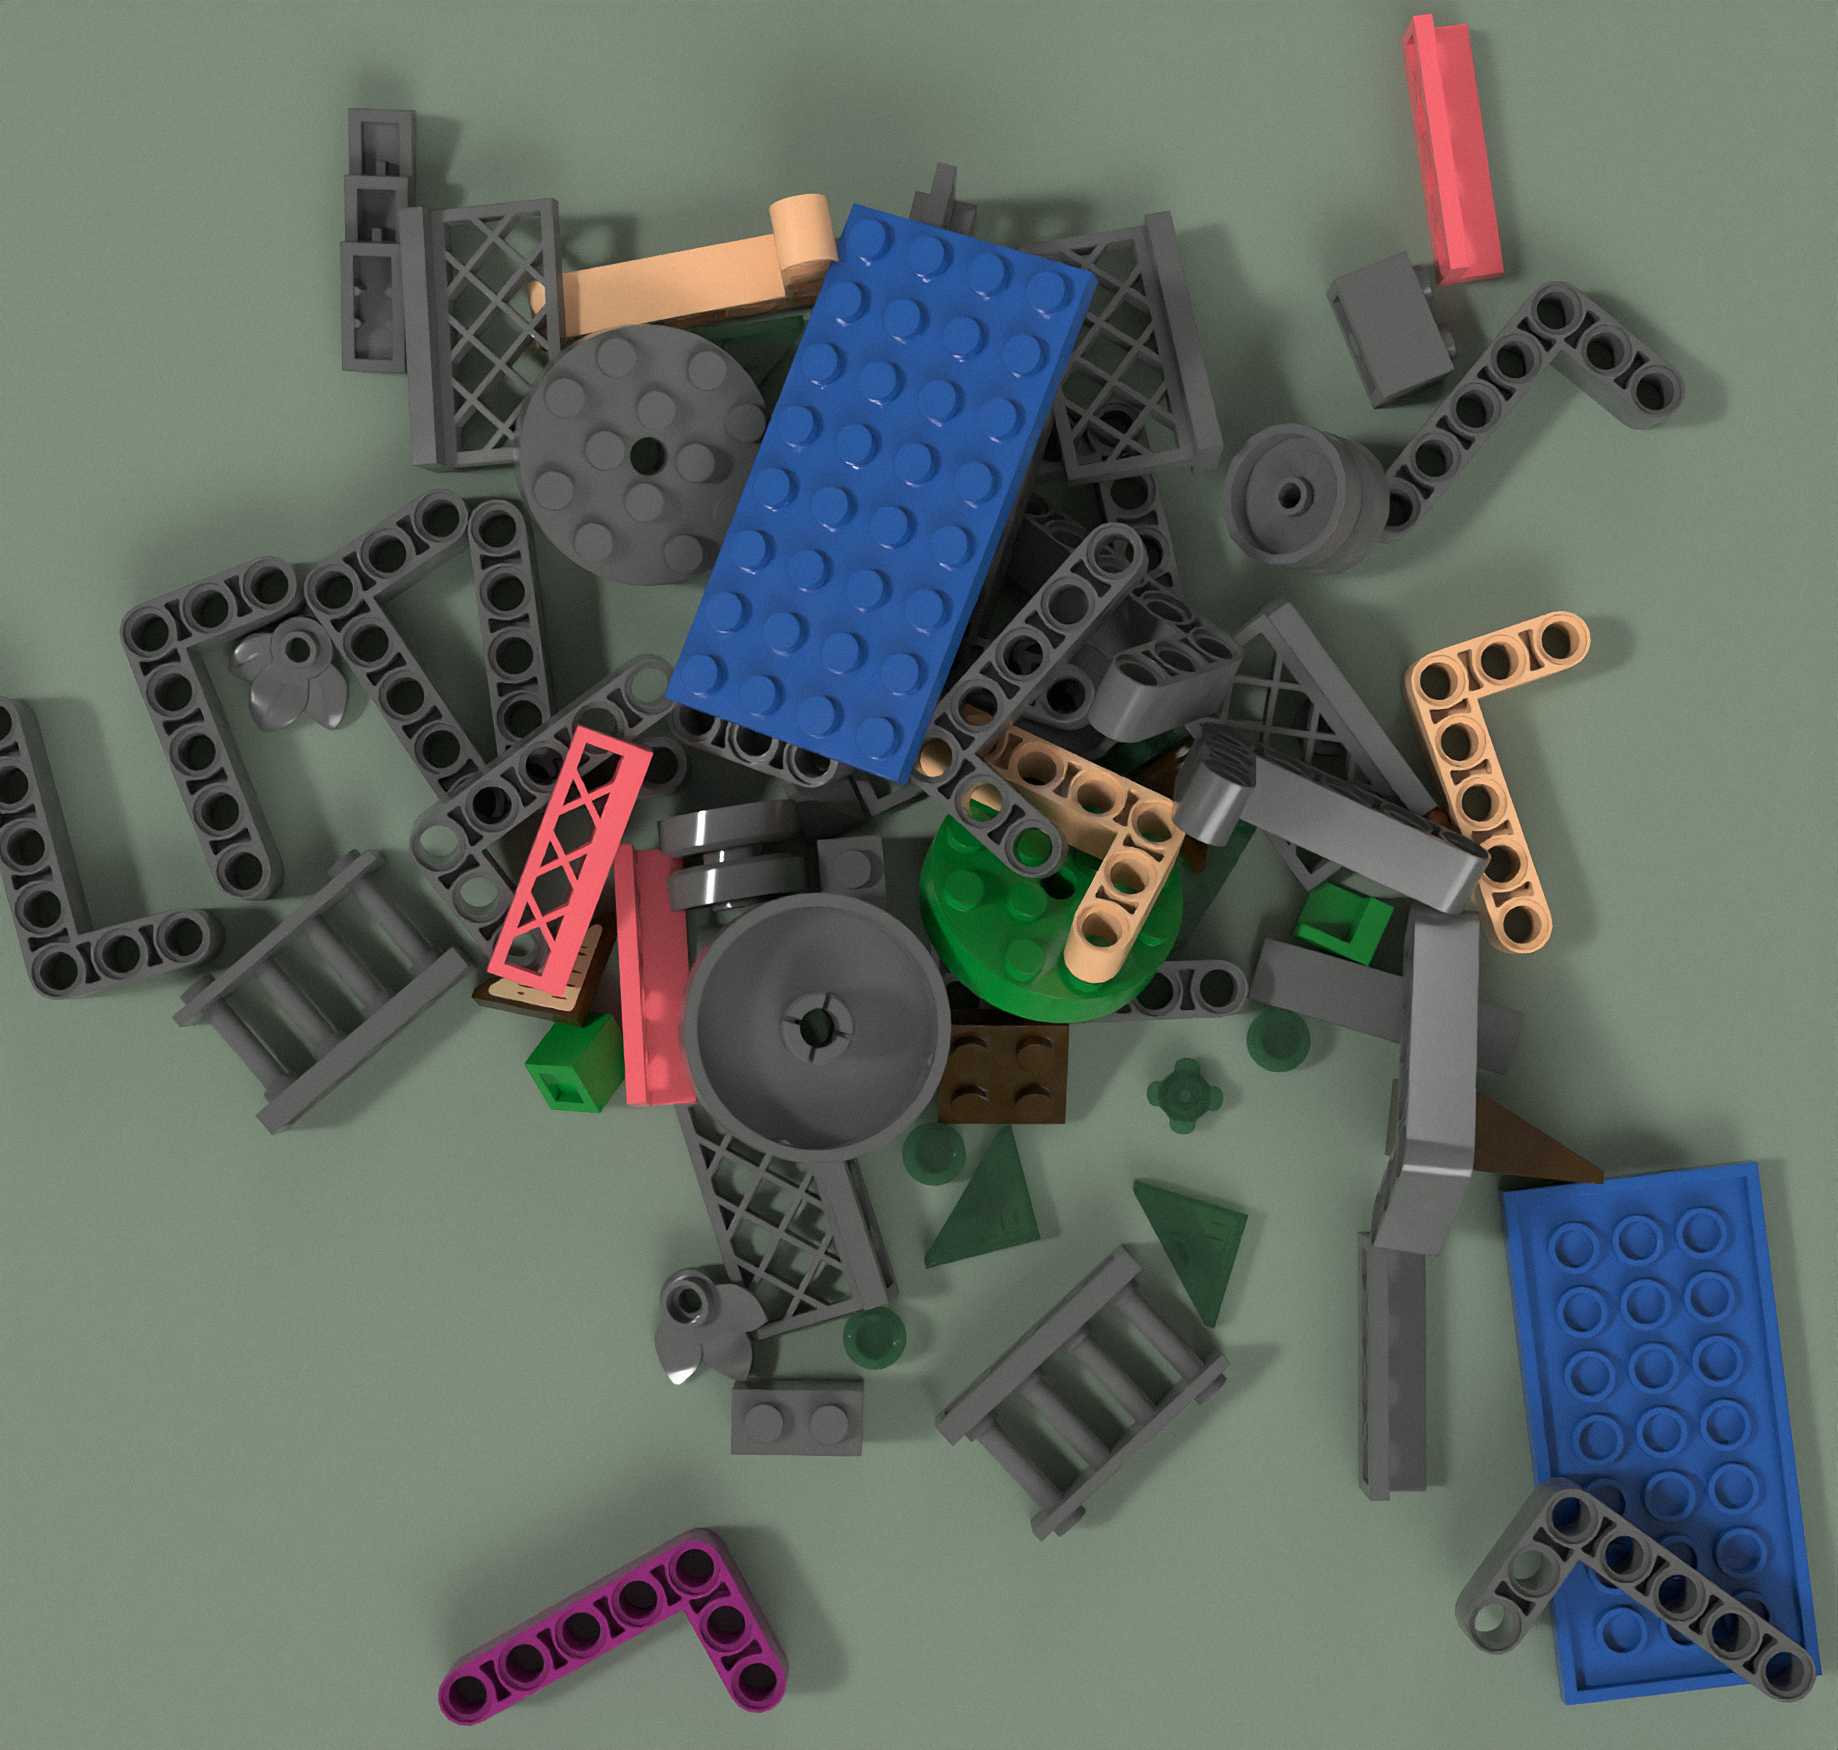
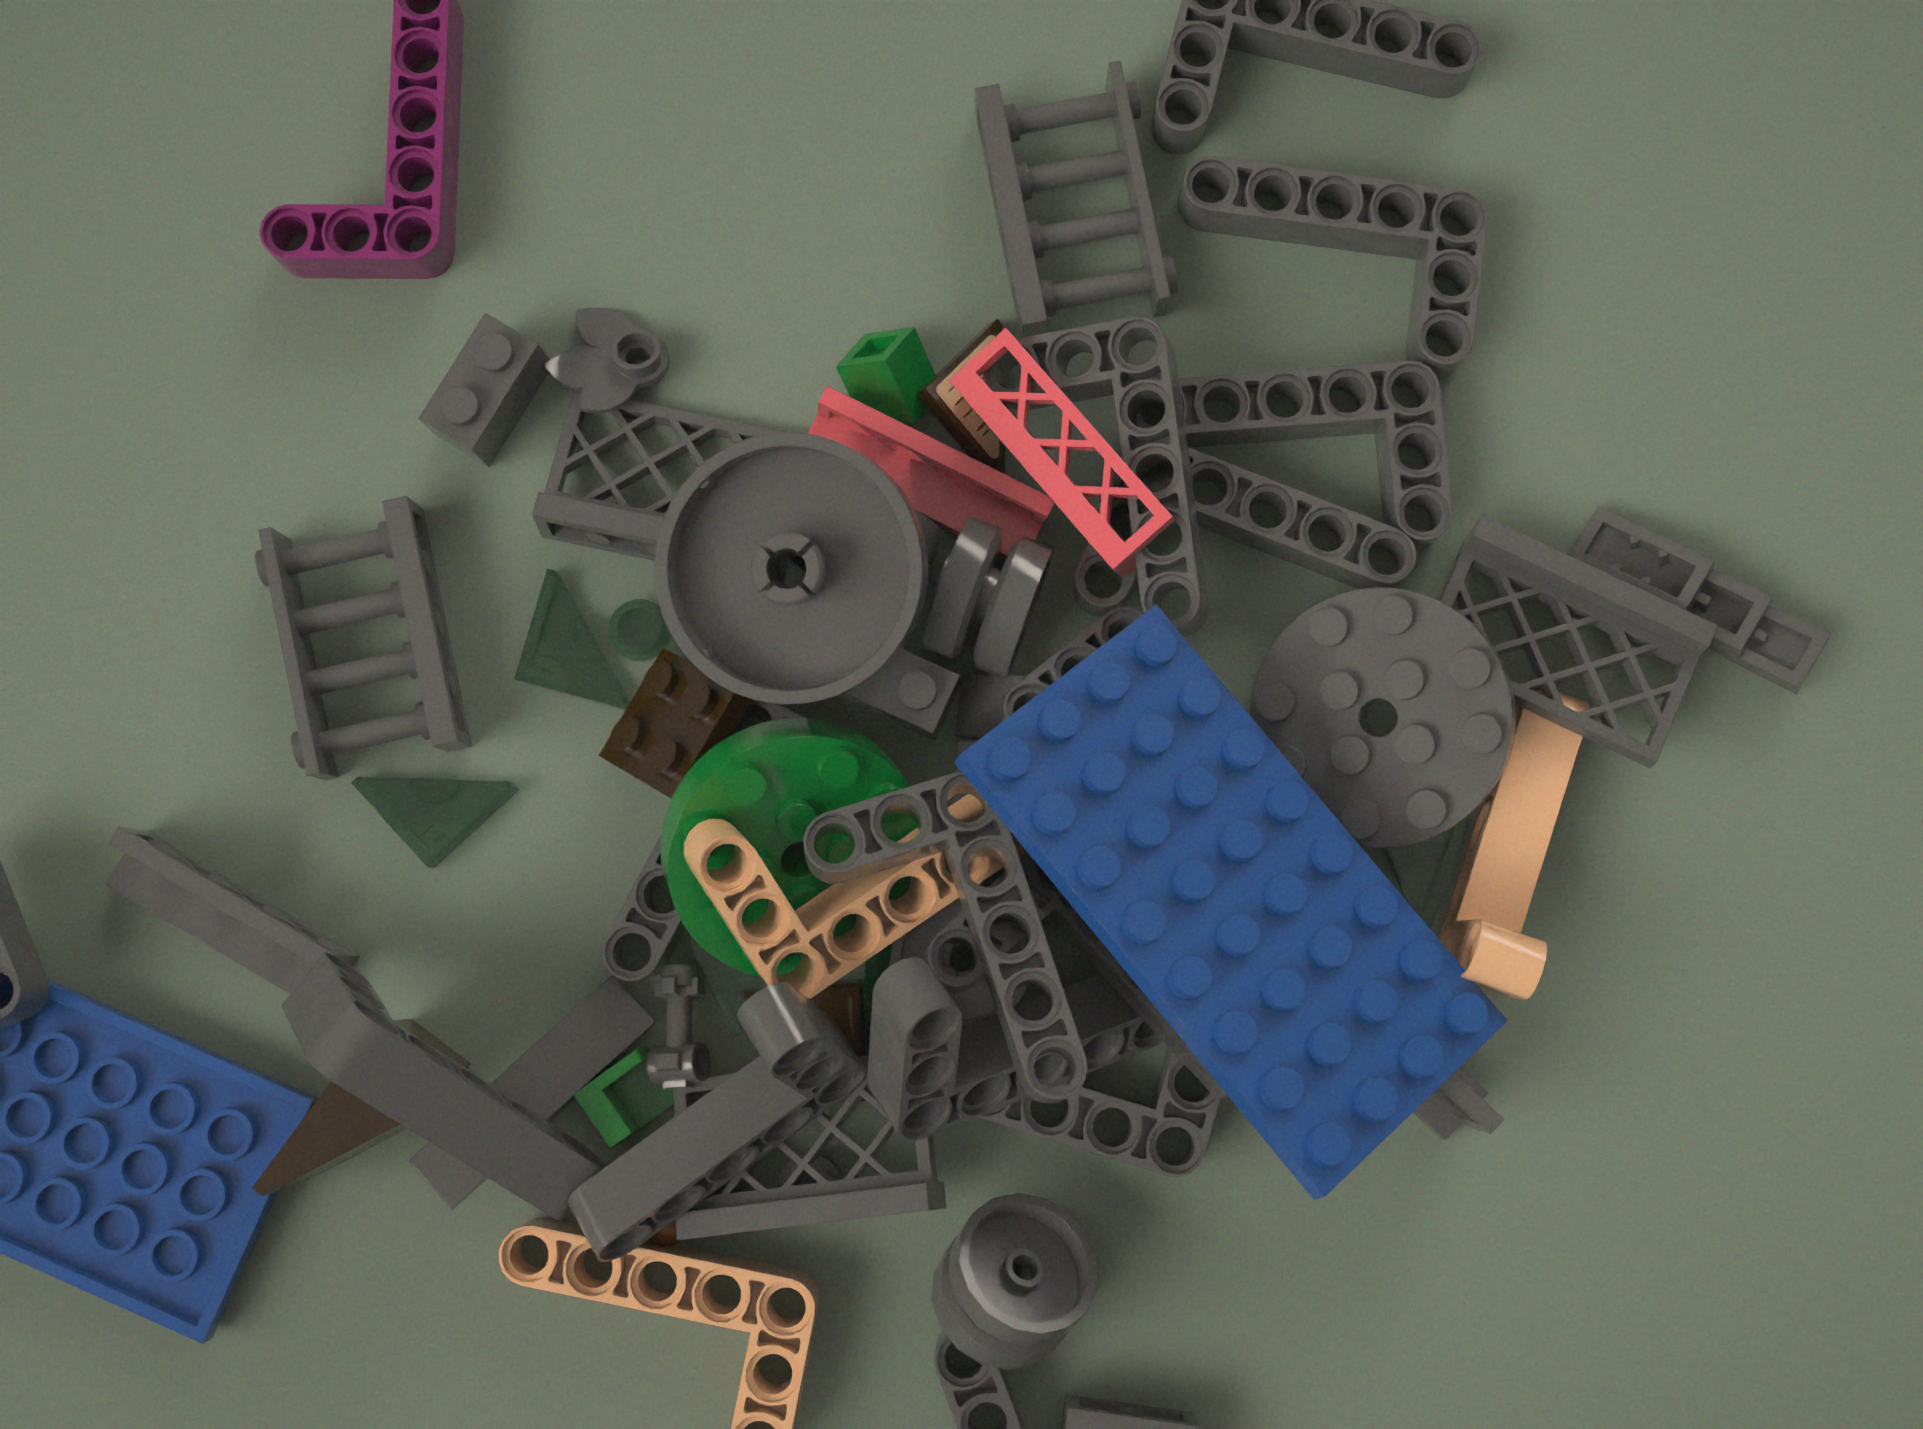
camera: 125 degrees right, 5 degrees down
dark grey plate [228,615,349,732] -> none
clear green plate [843,1306,907,1370] -> none
dark grey fence [1018,210,1223,488] -> none
clear green plate [1146,1058,1223,1134] -> none
clear green plate [1246,1009,1311,1073] -> none
none -> dark grey bar [646,964,711,1090]

